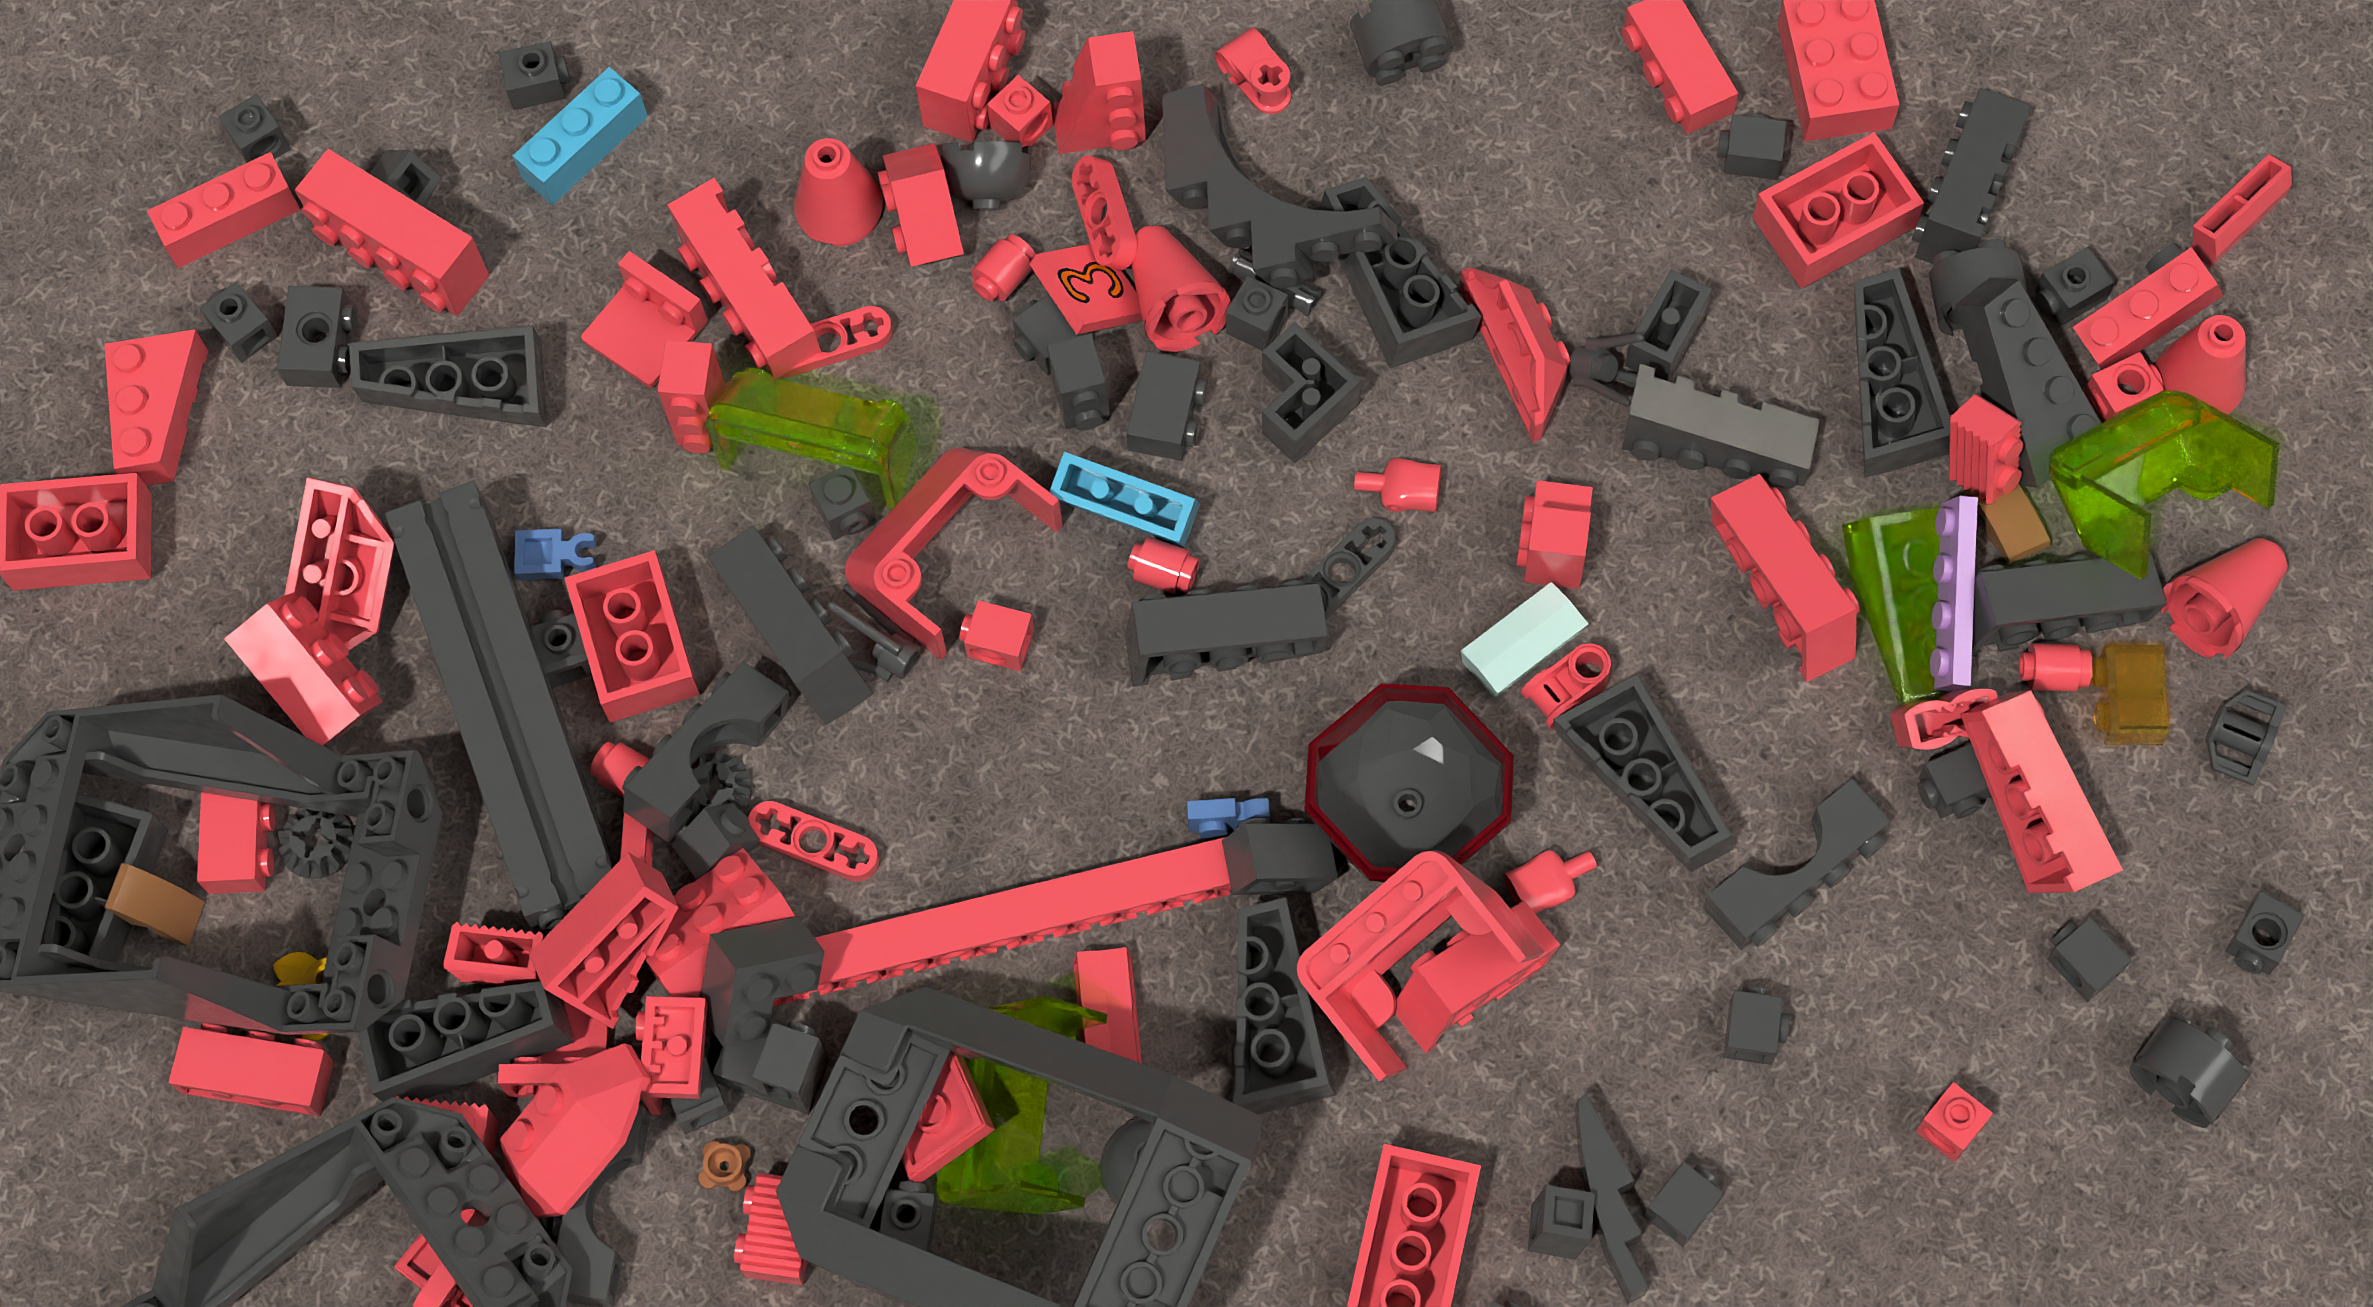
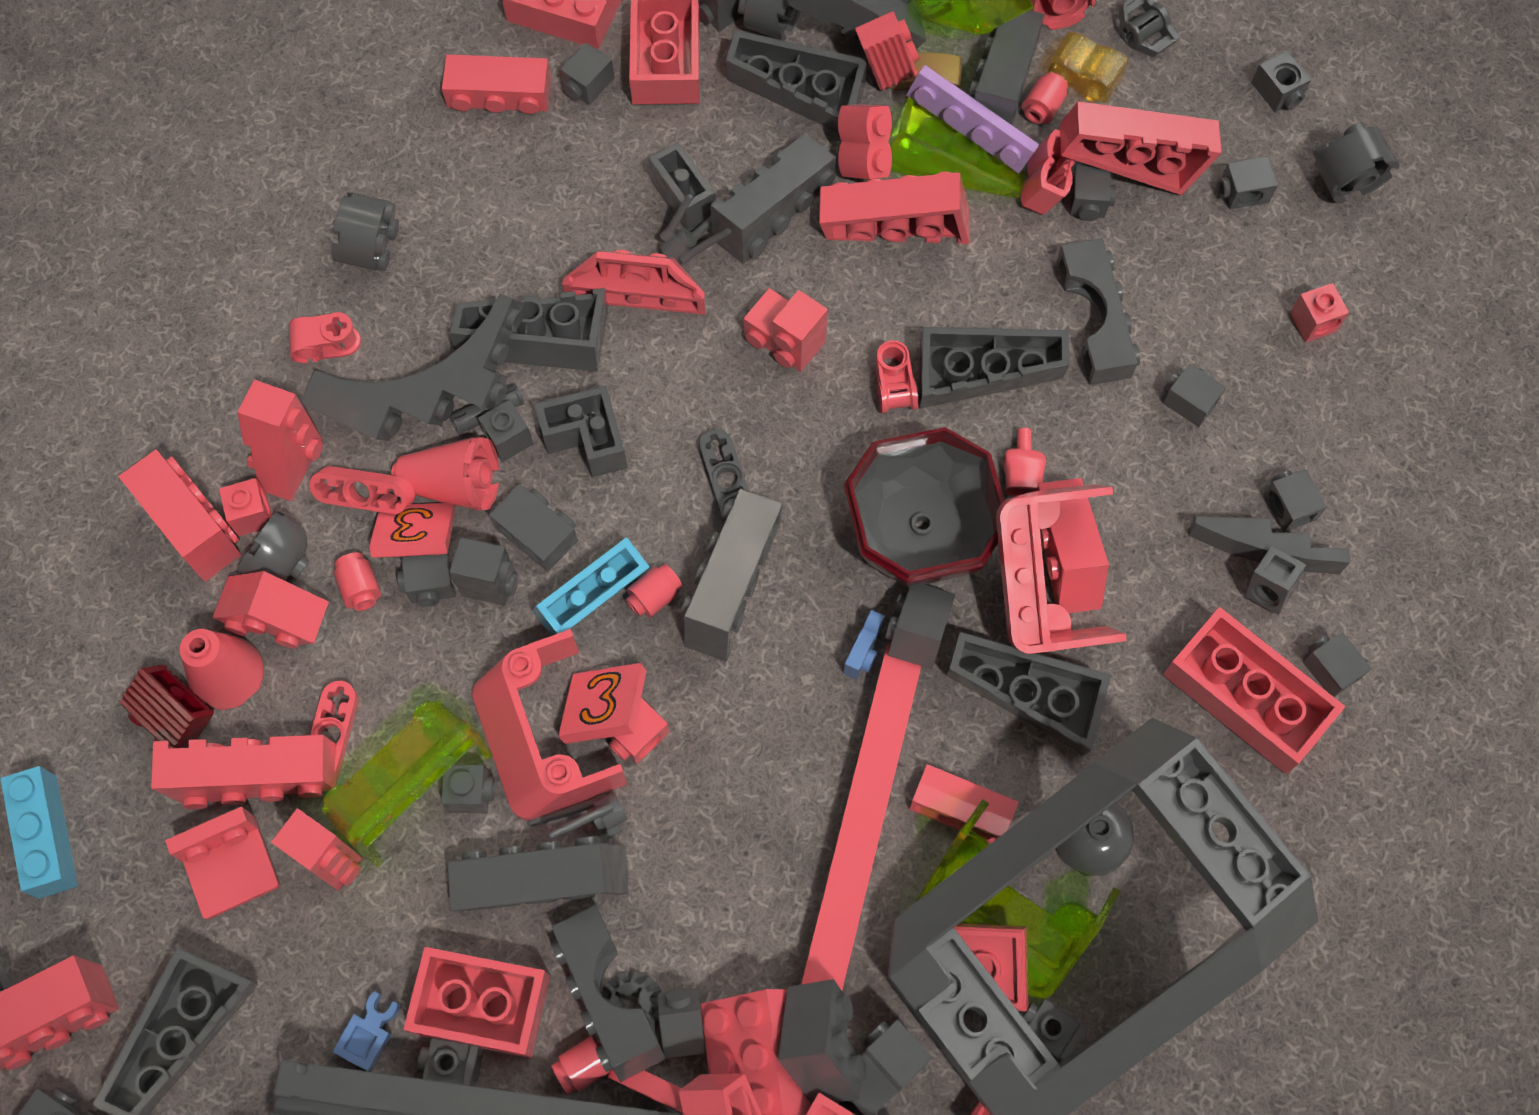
camera: 65 degrees left, 0 degrees up
coral beam [748,801,879,882] -> none
coral piece [1354,458,1442,512] -> none
light aqua piece [1461,582,1588,698] -> none
none -> dark red brick [119,665,214,748]
none -> coral tile [558,663,647,744]
none -> coral brick [838,104,892,179]

